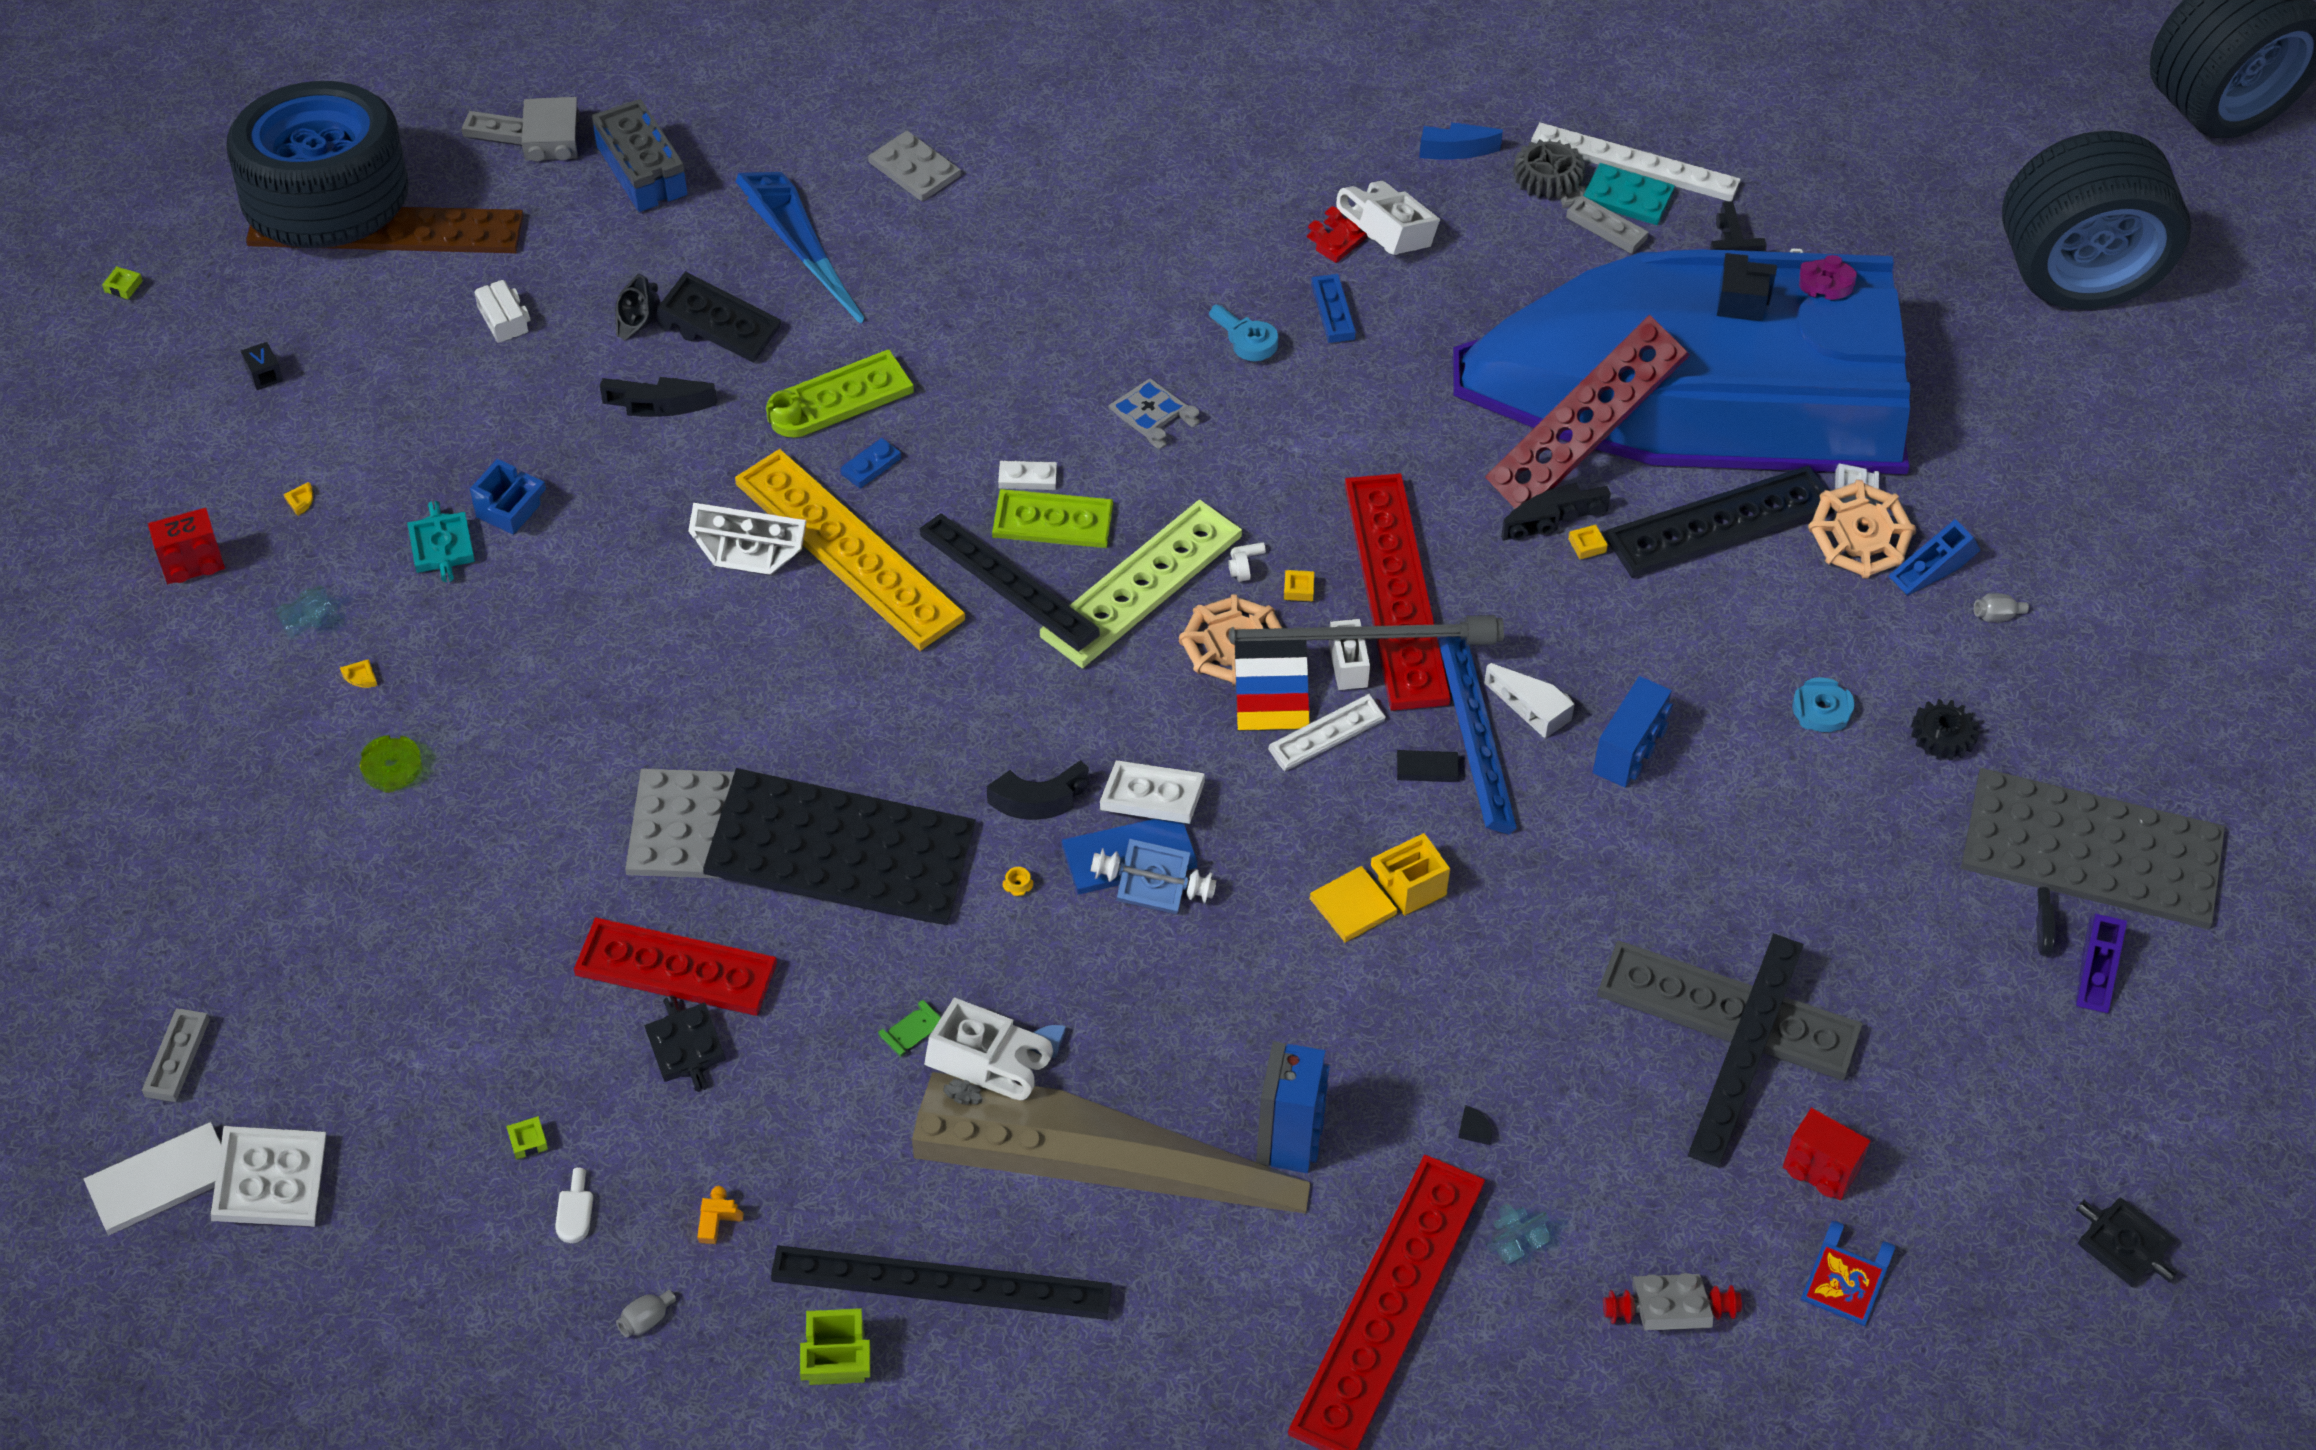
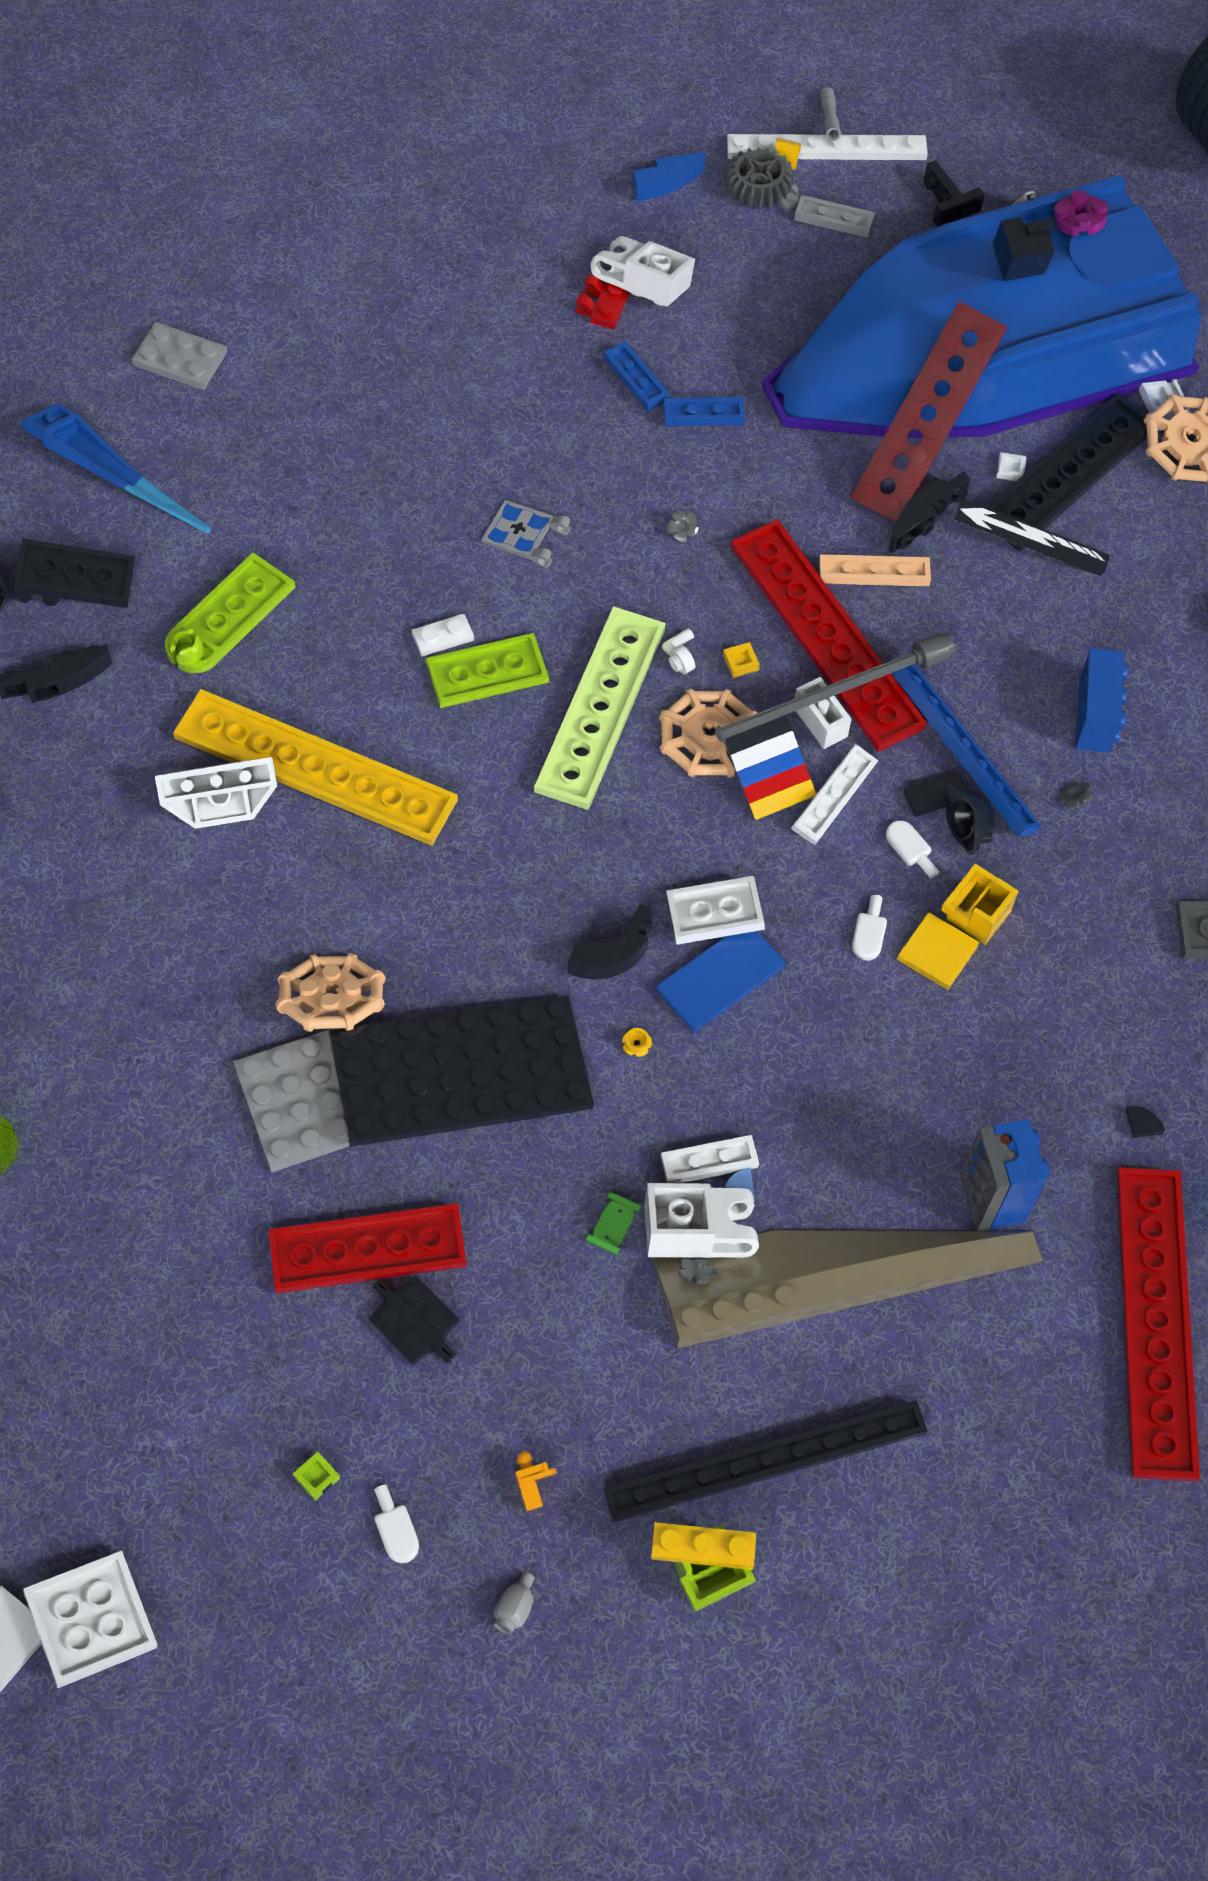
camera: 25 degrees left, 10 degrees up
blue plate [840,438,901,489] -> none
black plate [919,513,1100,652] -> none
medium blue plate [1090,839,1216,914] -> none
dark azure piece [1209,304,1278,361] -> none
white slope [1484,663,1574,739] -> none
yellow plate [1568,524,1608,560] -> none
teal plate [1583,163,1675,225] -> none
none -> light nougat plate [275,953,386,1032]
none -> yellow plate [651,1522,756,1570]
none -> white plate [660,1135,759,1183]
none -> blue plate [663,397,745,426]
none -> dark grey plant [665,510,699,543]
none -> yellow tile [776,138,802,170]
none -> light nougat plate [819,554,931,586]
none -> light grey piece [820,87,841,141]
none -> white piece [852,895,887,961]
none -> white piece [886,821,939,879]
none -> black hat [944,783,994,855]
none -> black sticker [954,497,1110,576]
none -> white tile [996,452,1027,481]
none -> dark grey plant [1058,782,1093,810]

